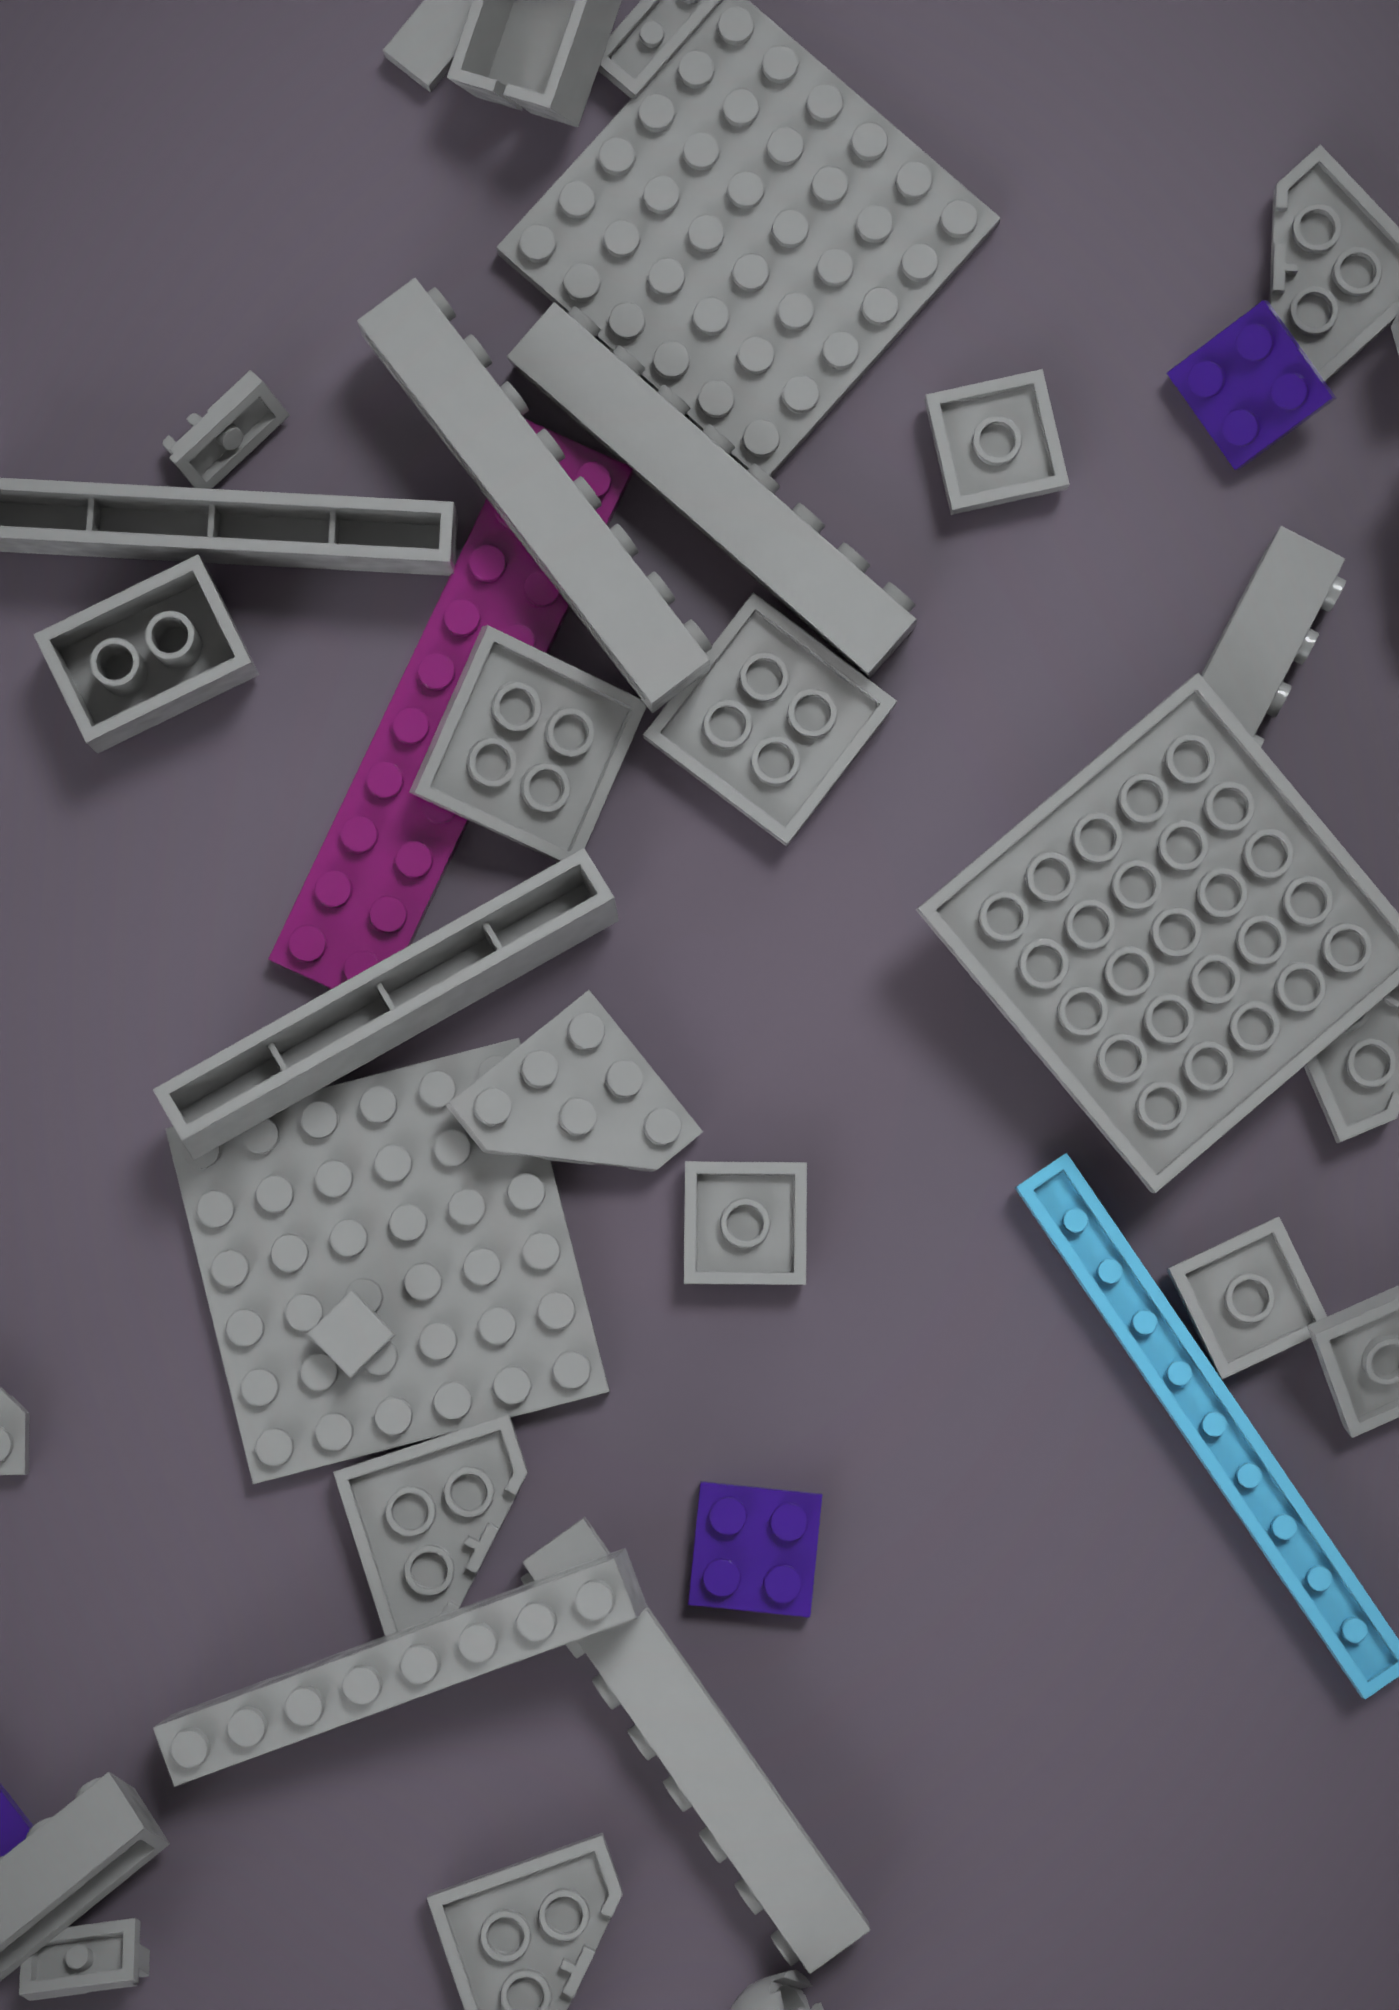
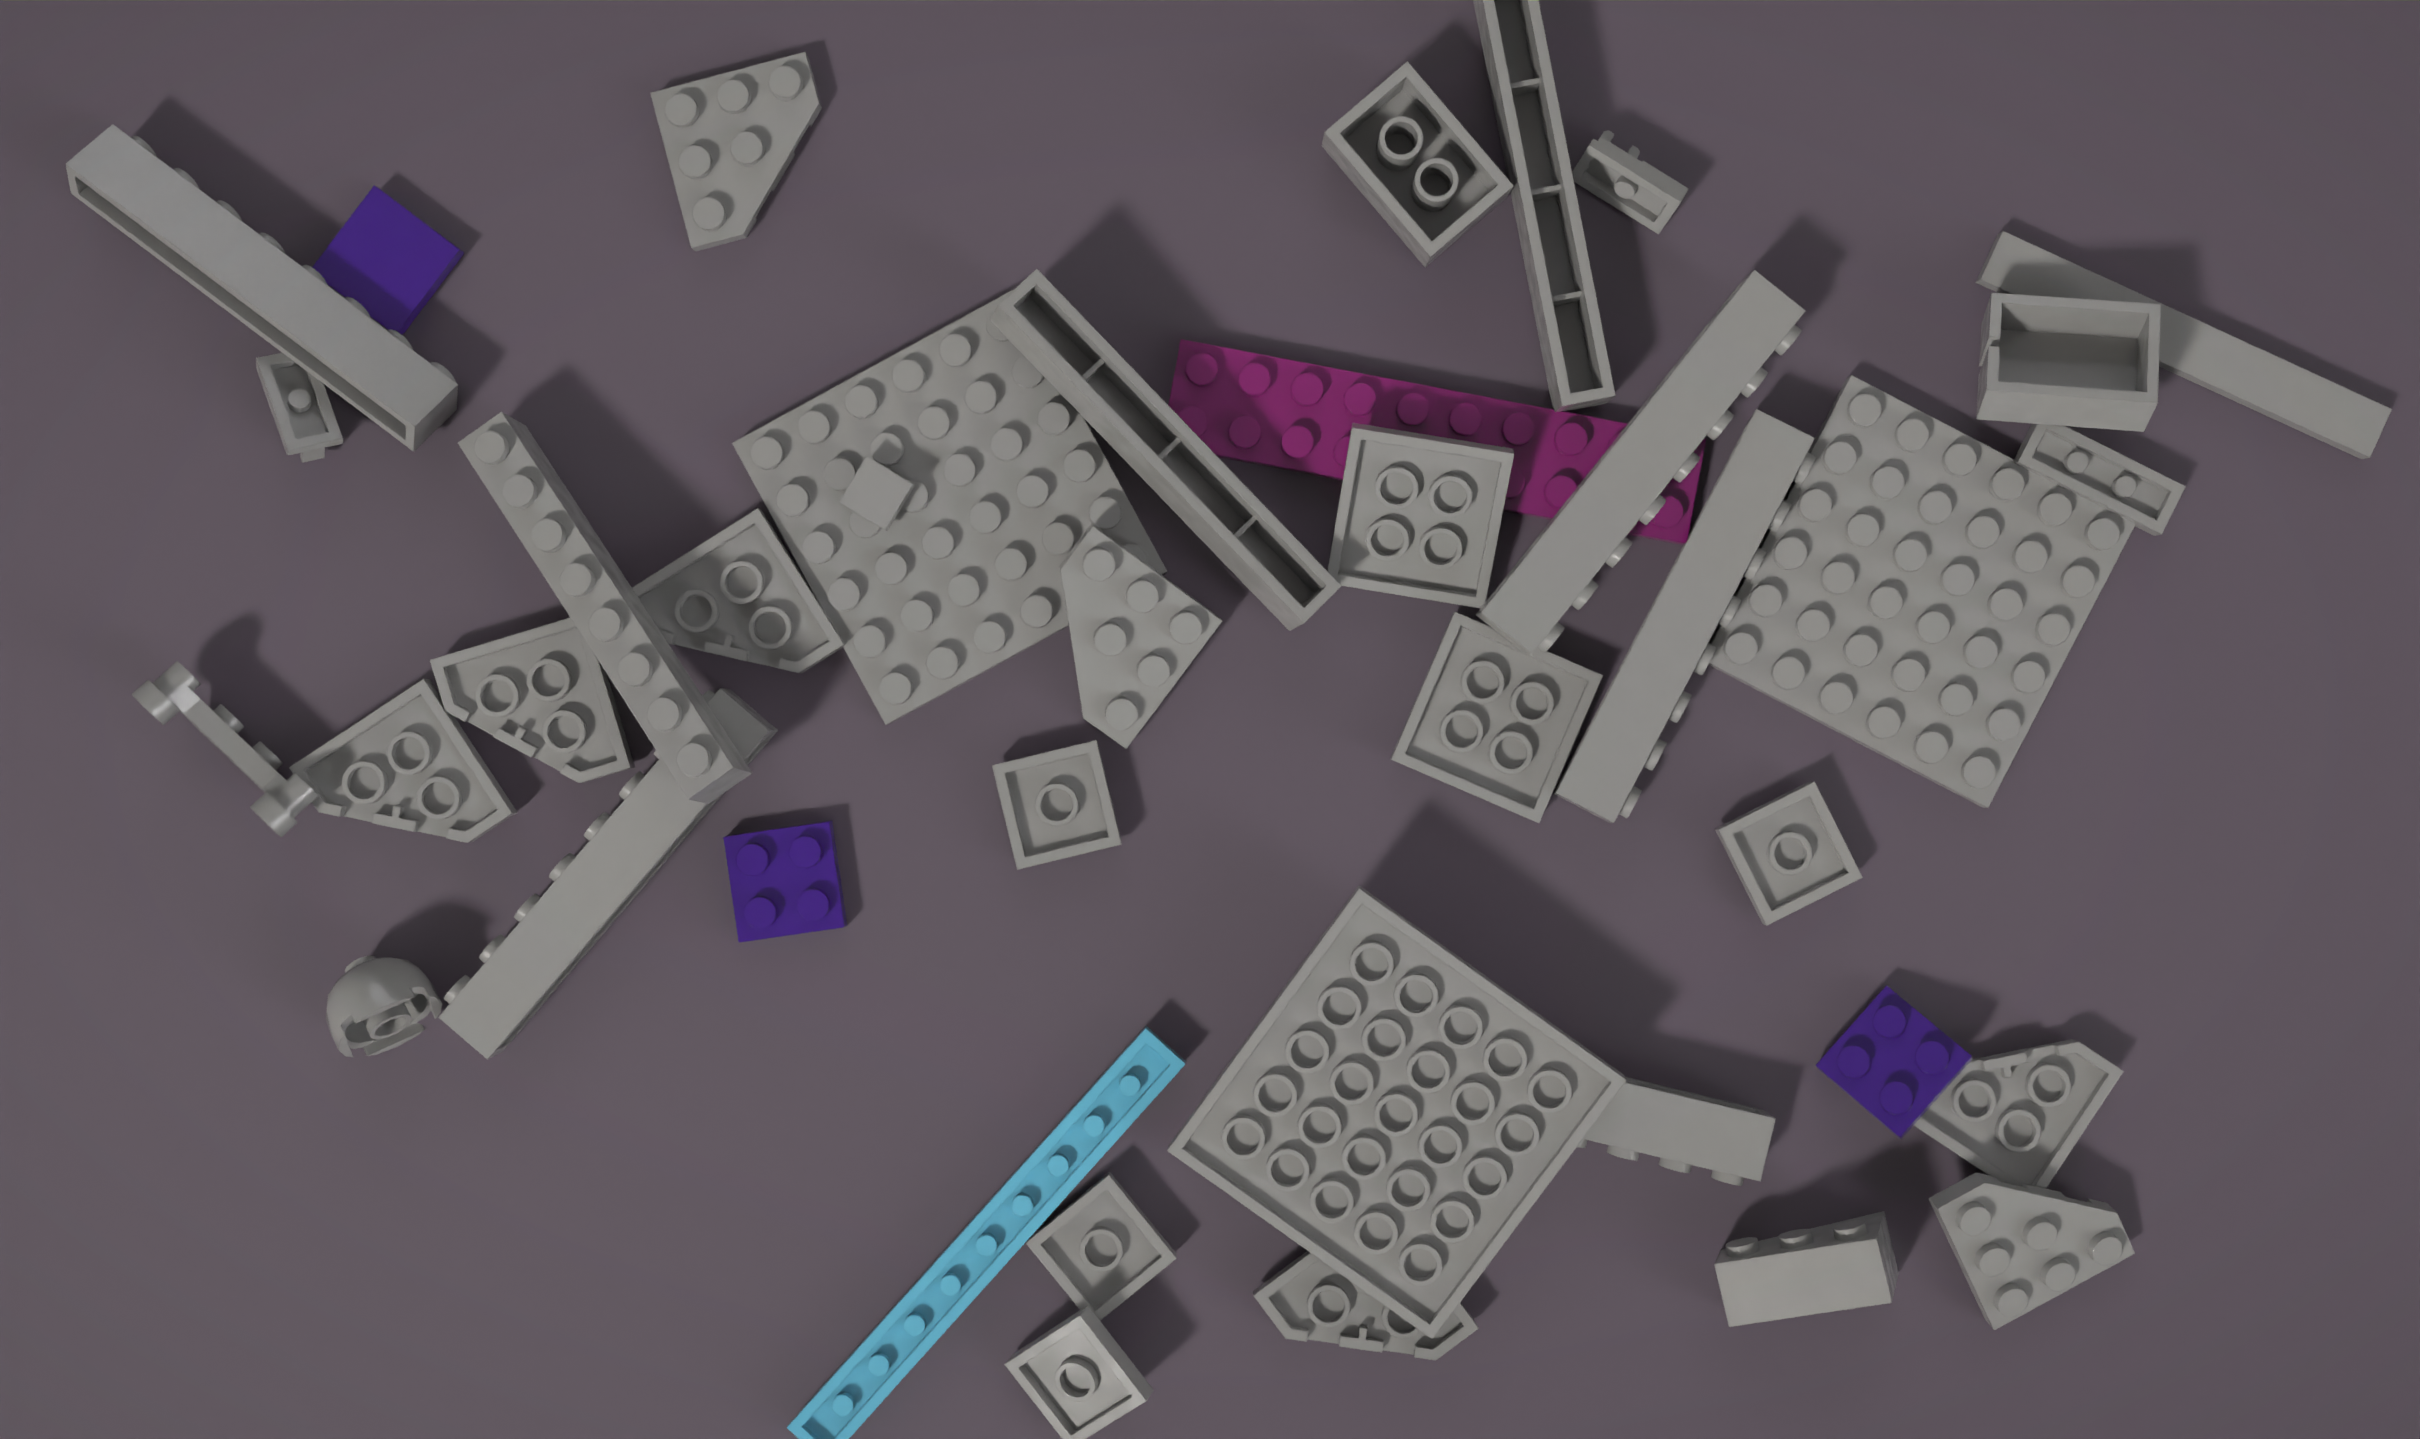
camera: 75 degrees right, 5 degrees up
none -> light grey plate [430,618,635,783]

